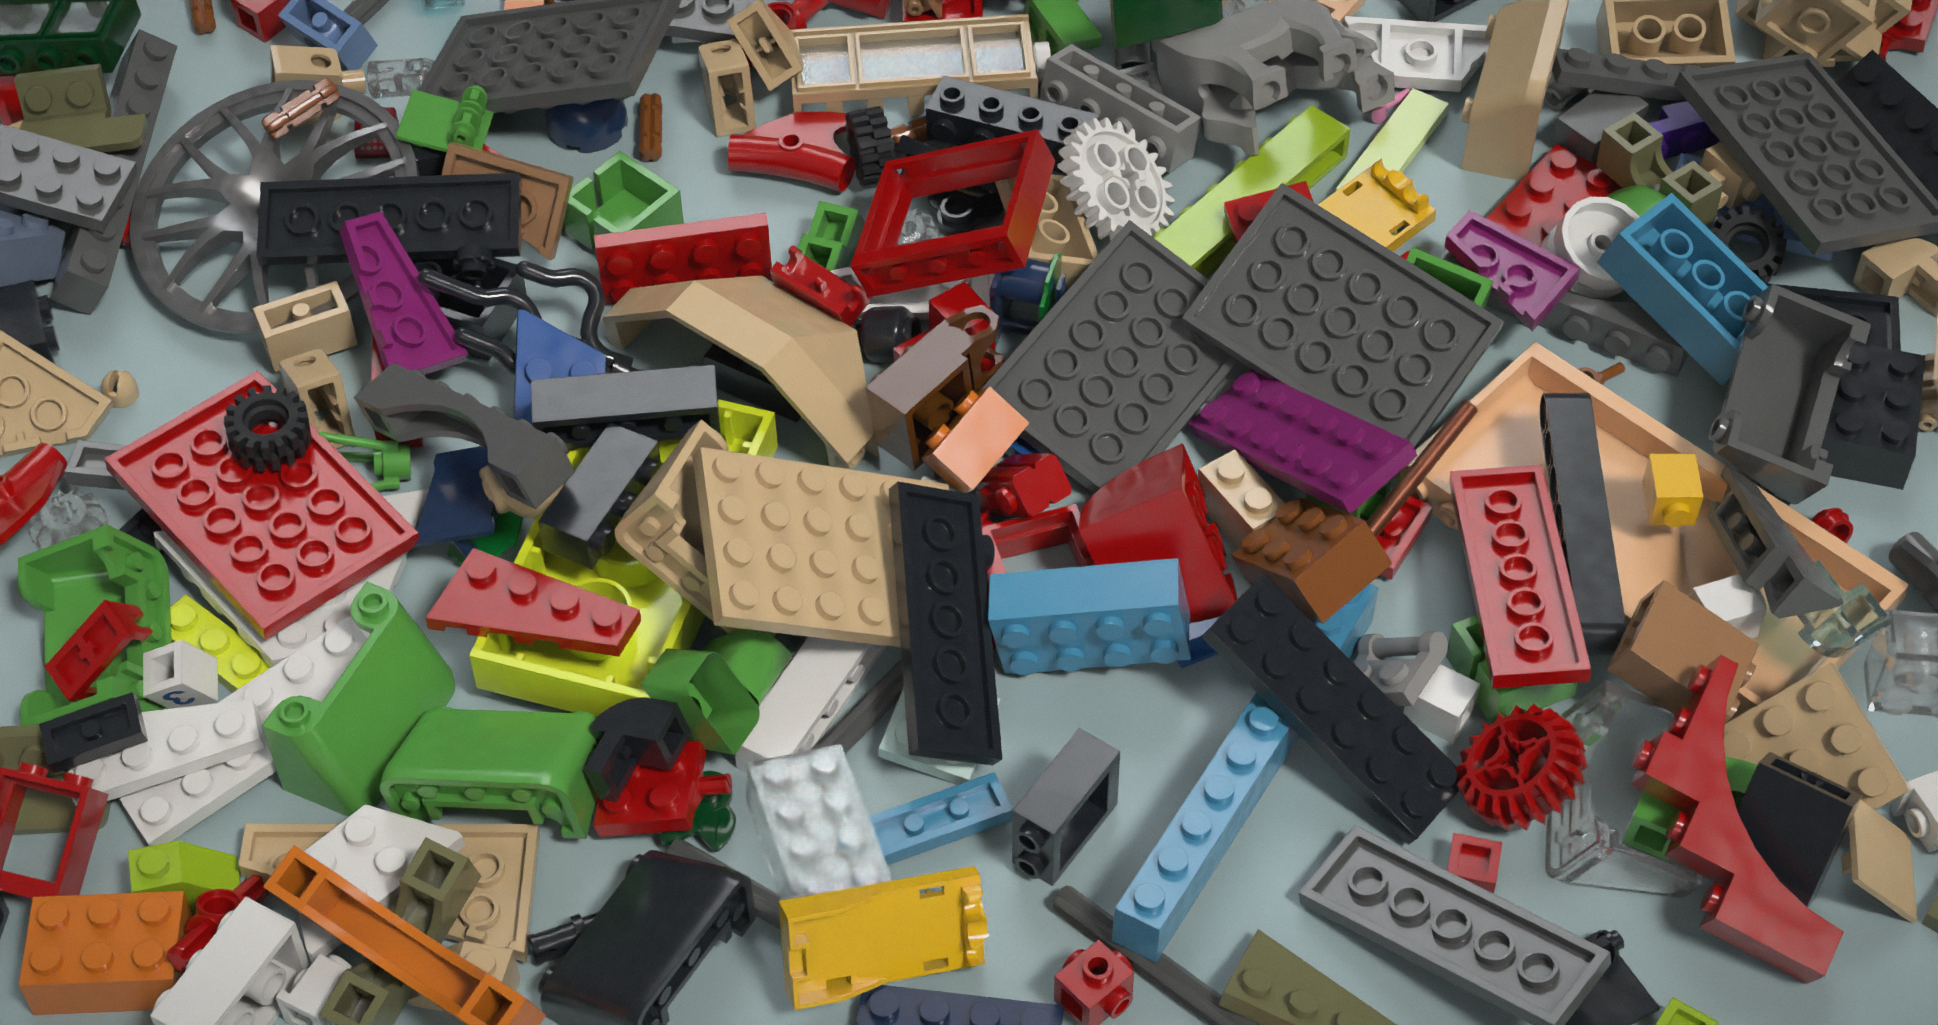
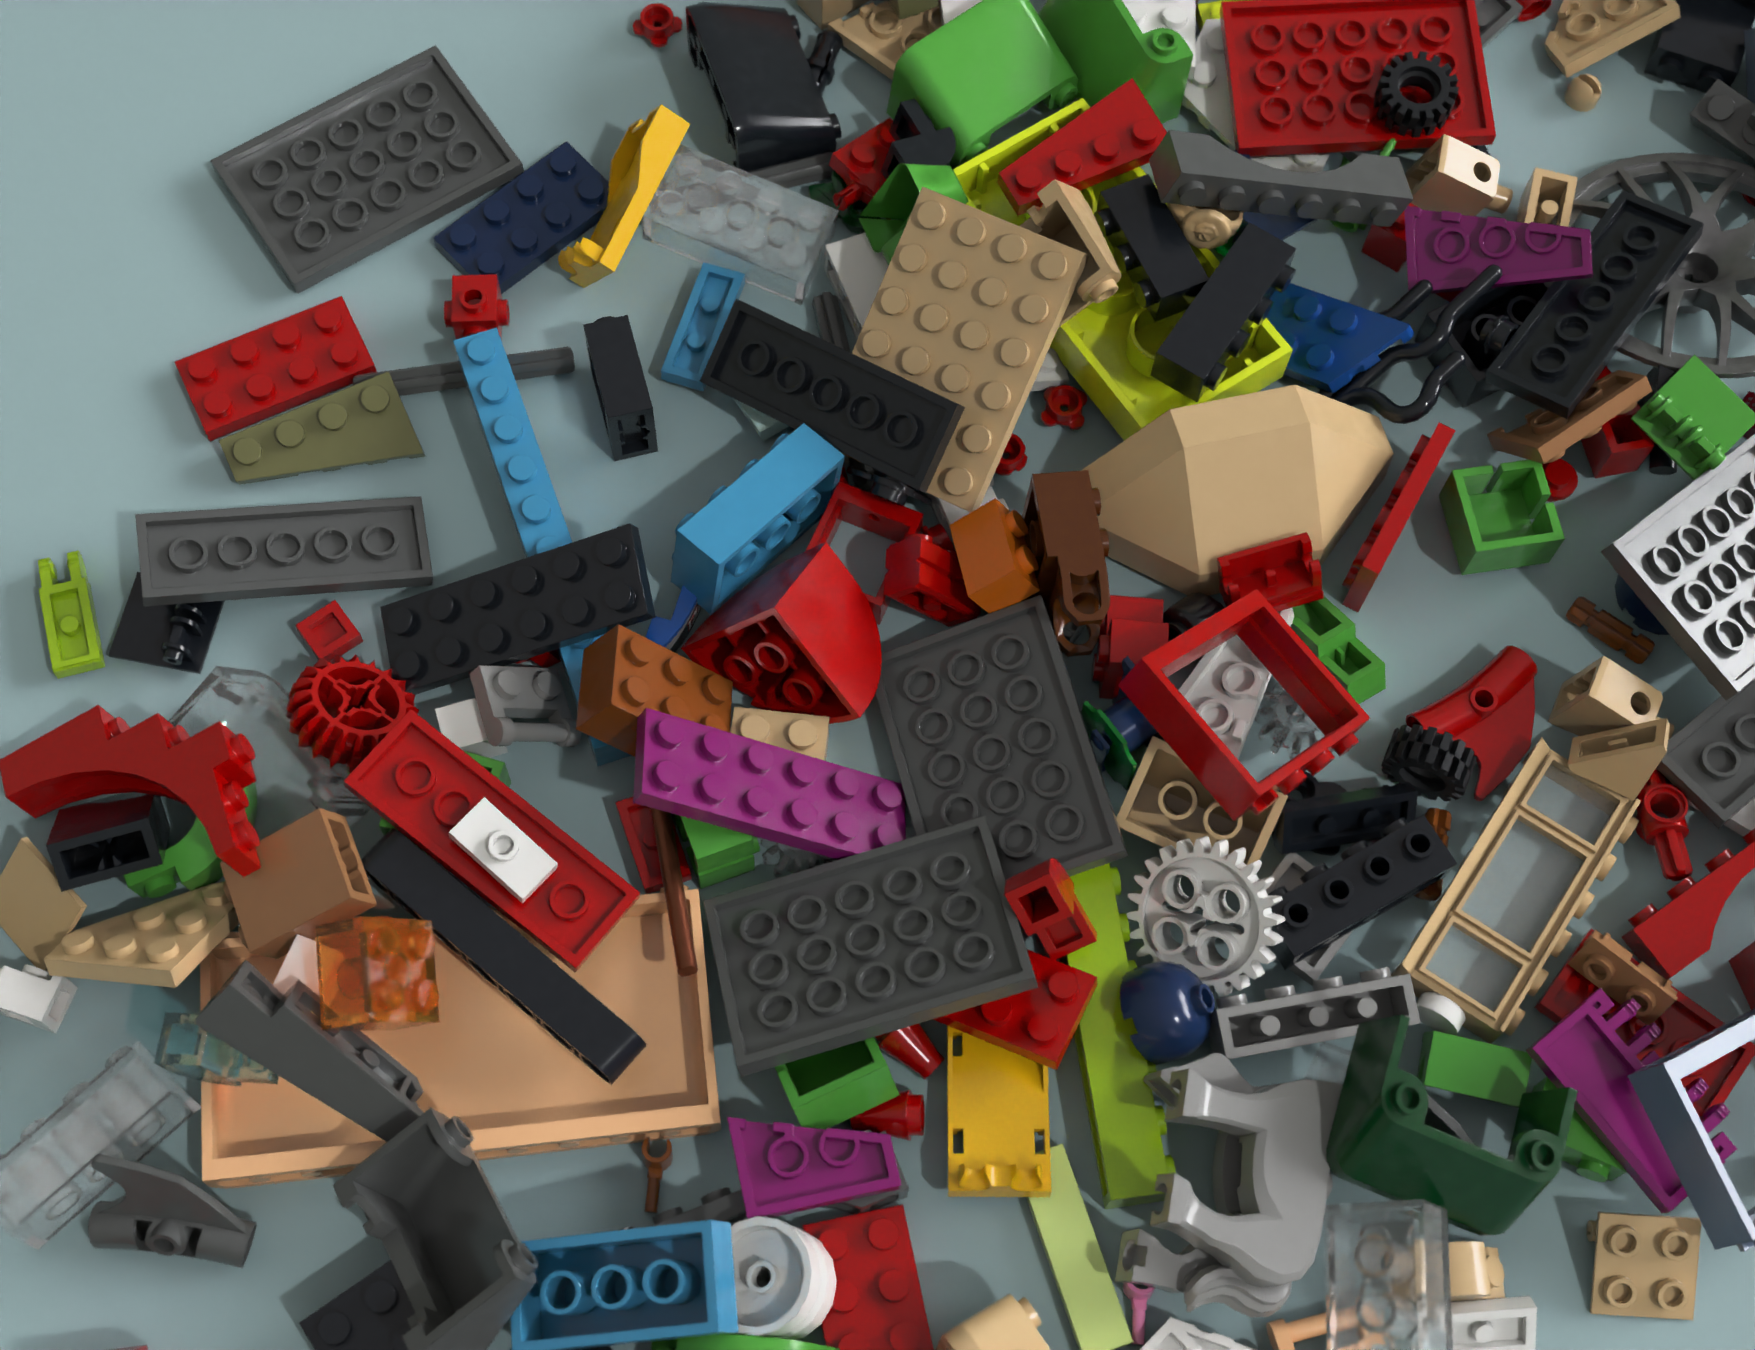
camera: 125 degrees right, 15 degrees up
yellow brick [1642,454,1703,527] -> none
red plate [1811,508,1853,543] -> none
none -> clear orange brick [315,916,440,1031]
none -> white plate [449,797,558,904]
none -> red brick [1004,858,1097,960]
none -> dark blue cylinder [1120,961,1215,1065]

